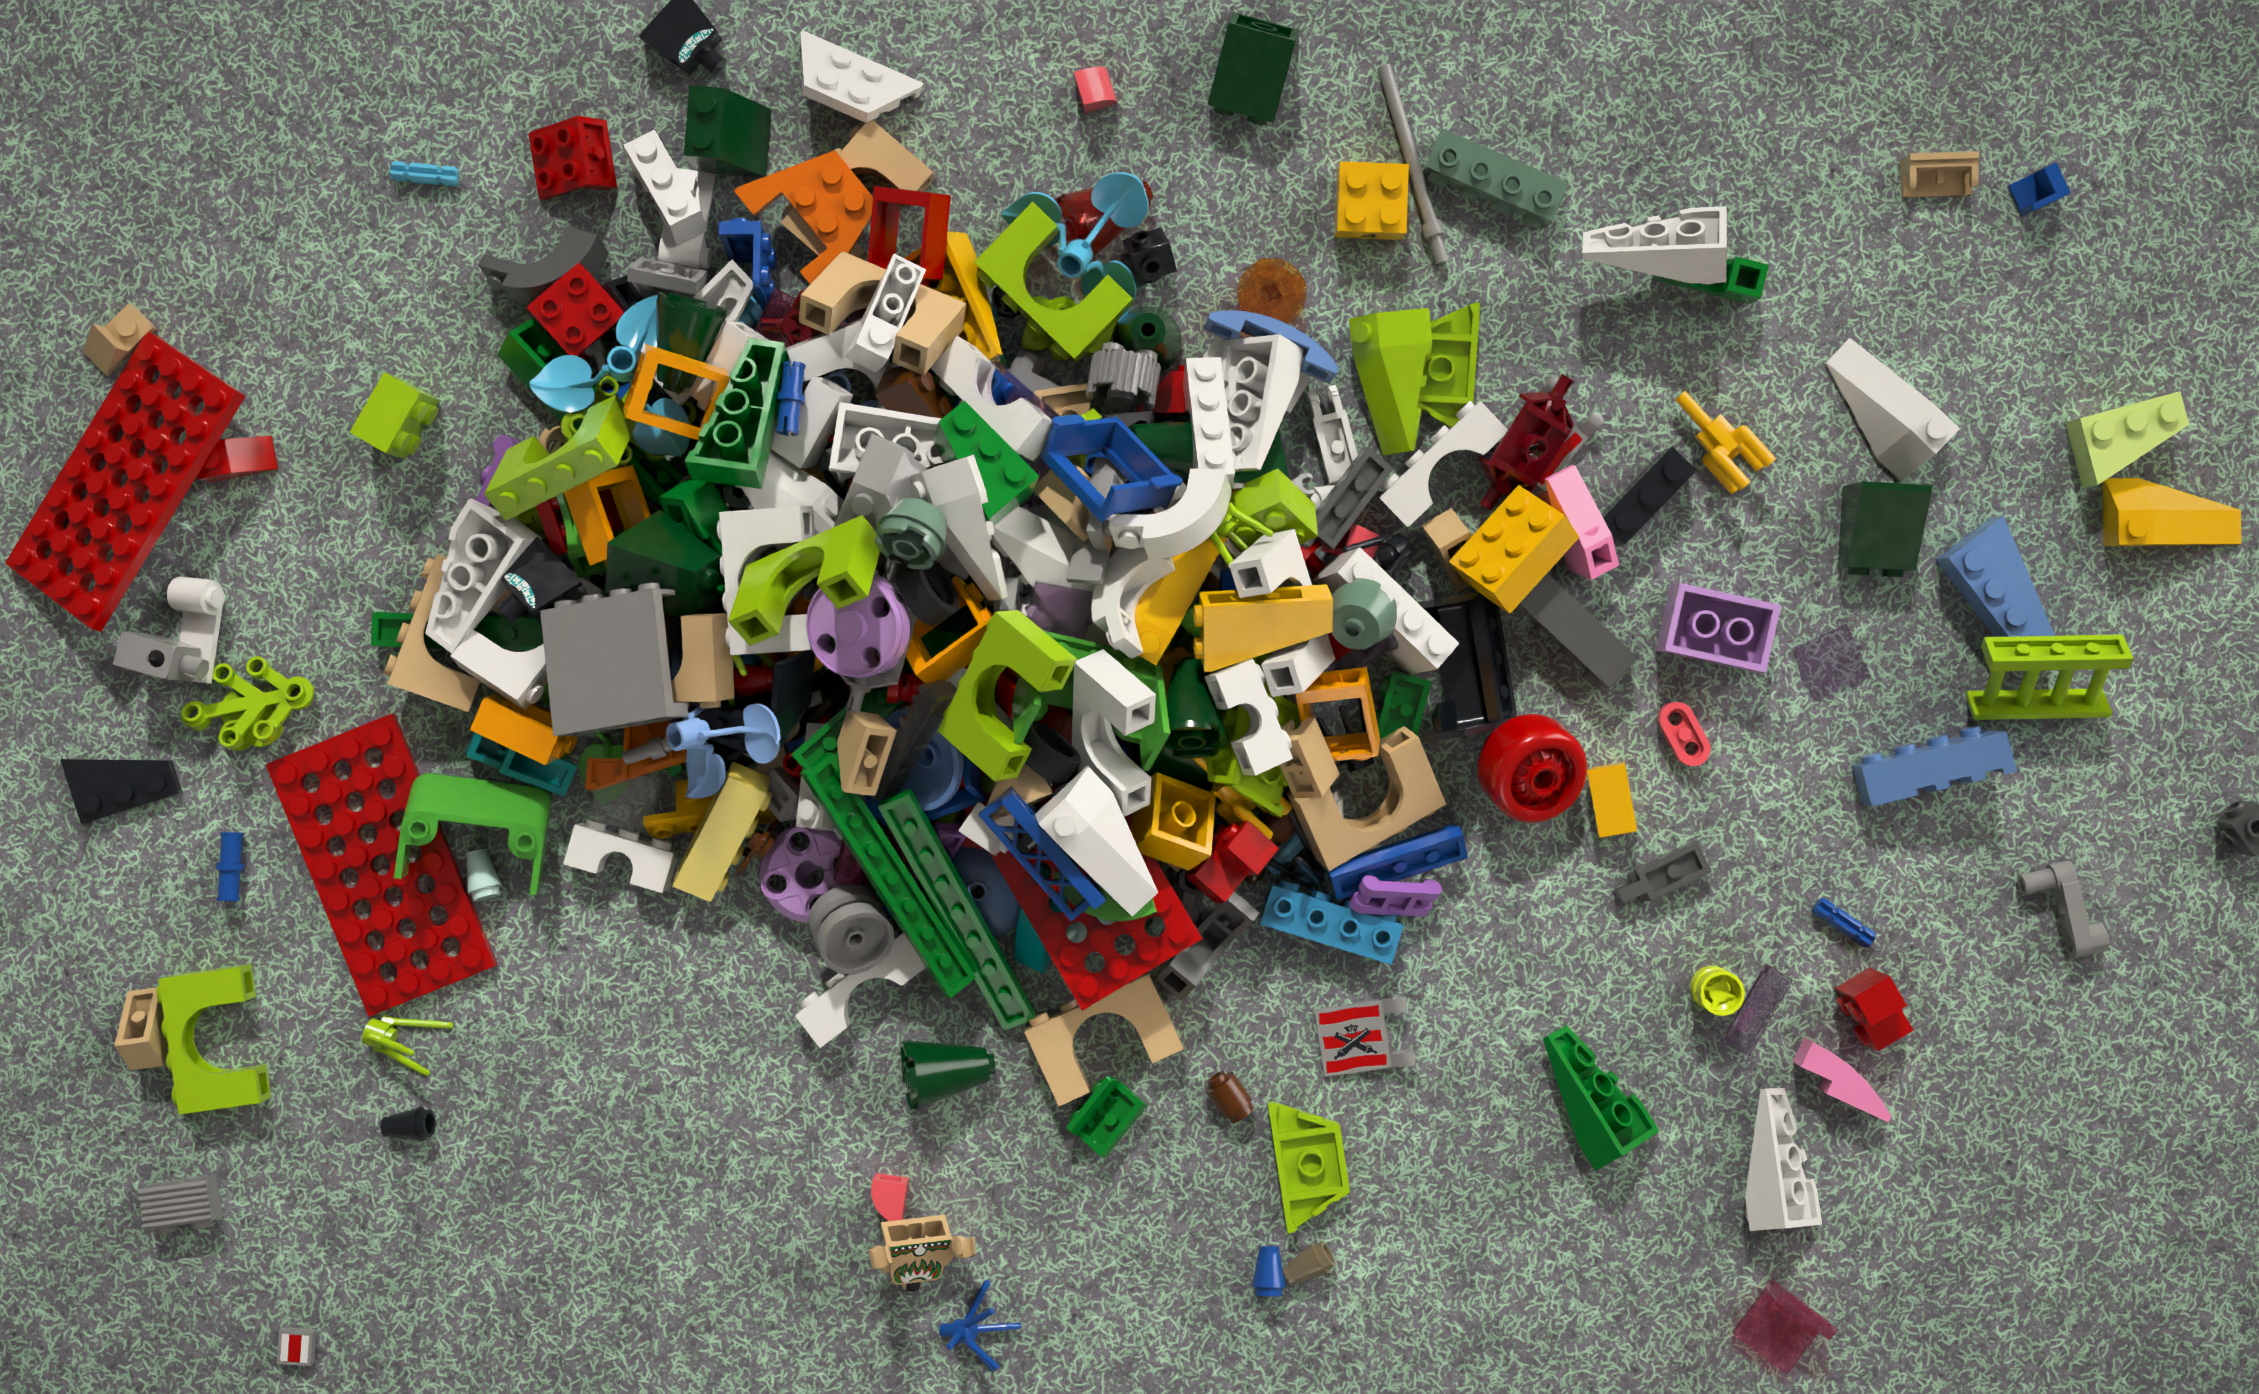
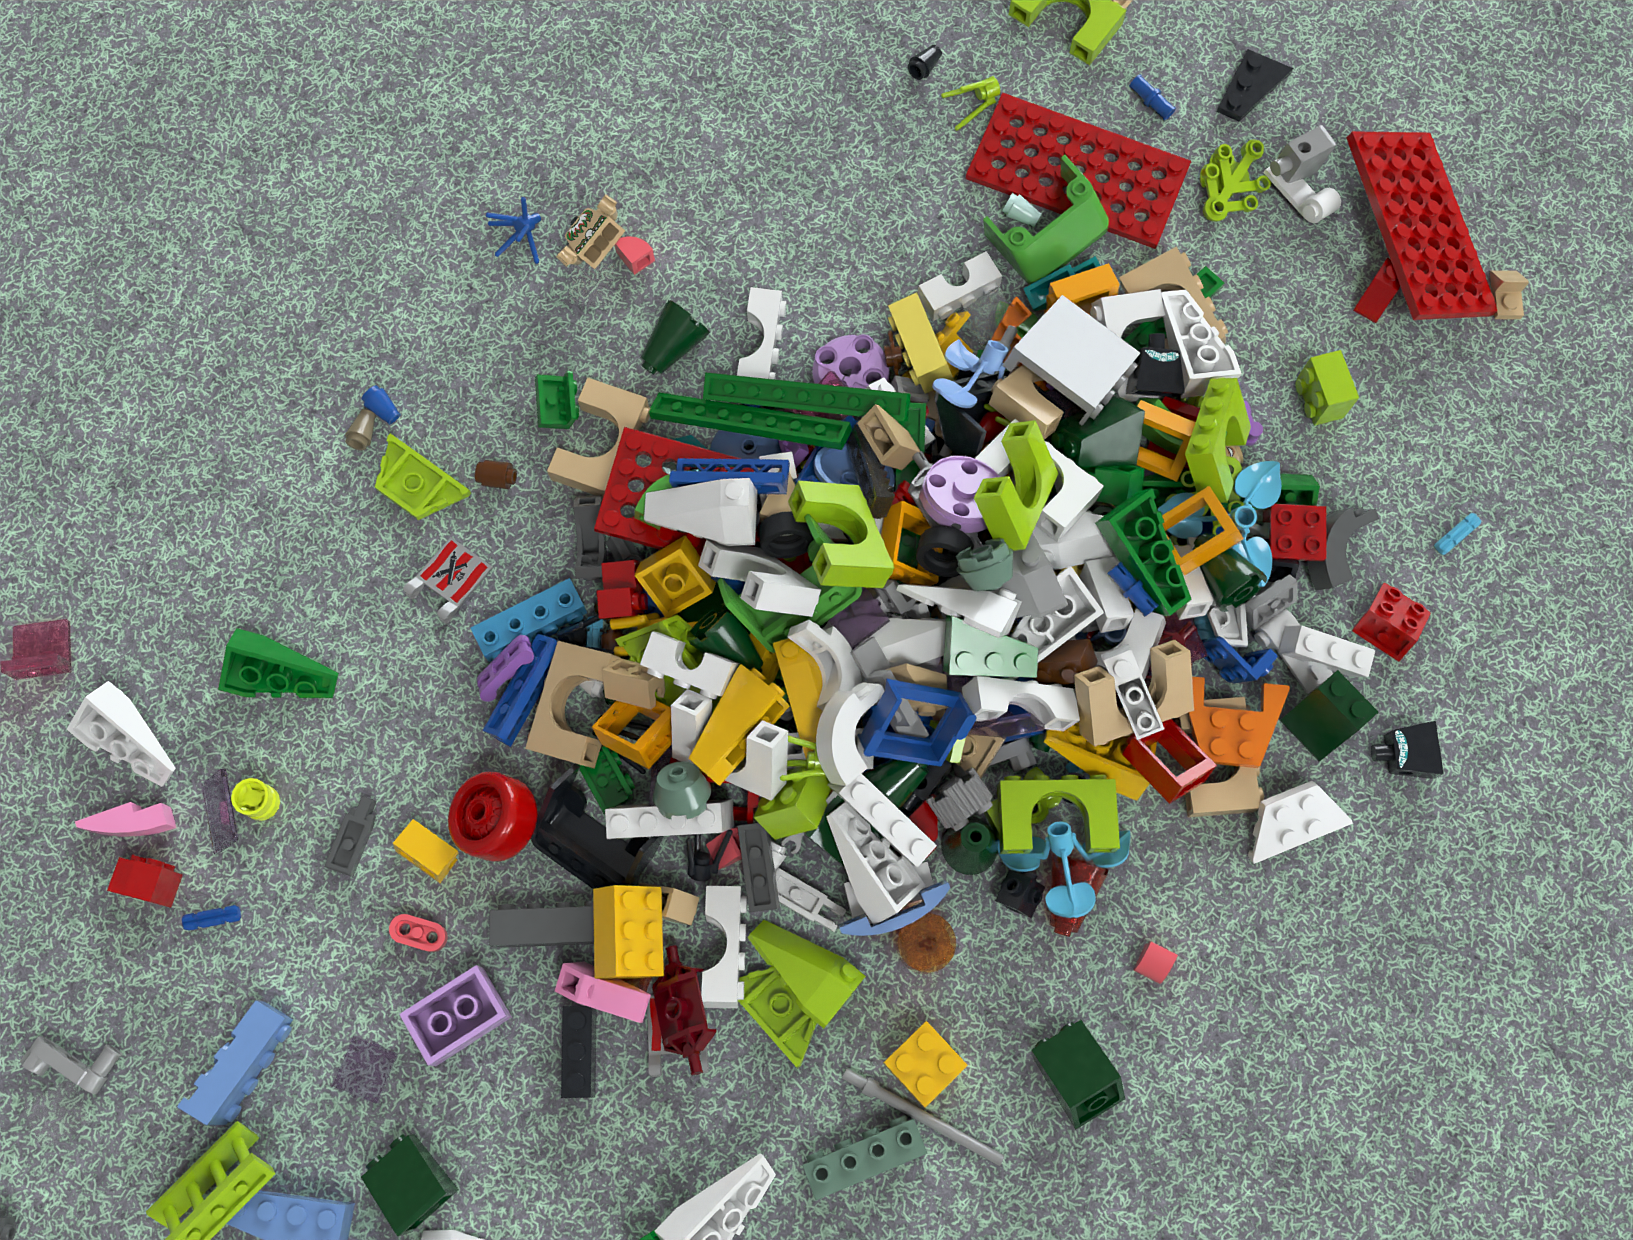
camera: 135 degrees right, 15 degrees down
light grey wheel [808,884,894,974] -> none
yellow plant [1675,391,1776,494] -> none

